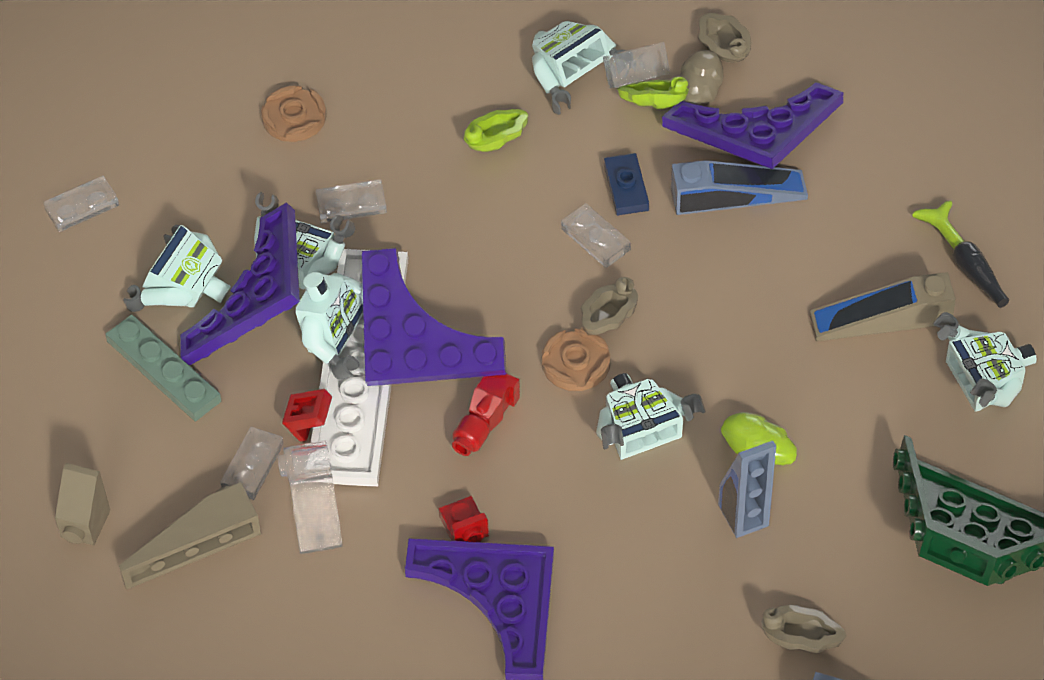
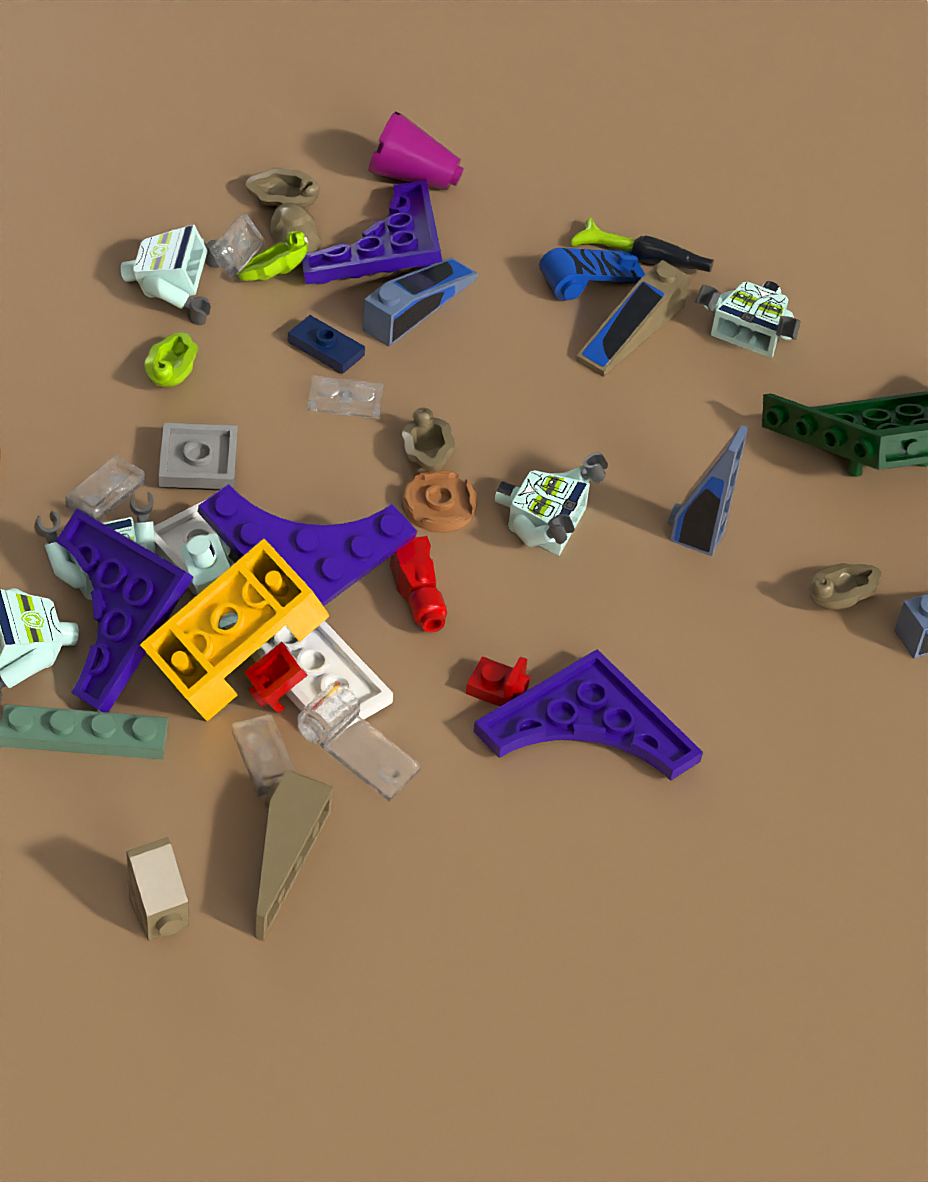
camera: 50 degrees left, 5 degrees down
lime arm [721,412,797,465] -> none
none -> yellow plate [140,538,330,722]
none -> light grey plate [159,423,238,489]
none -> magenta cone [368,111,464,190]
none -> blue door [539,248,645,301]

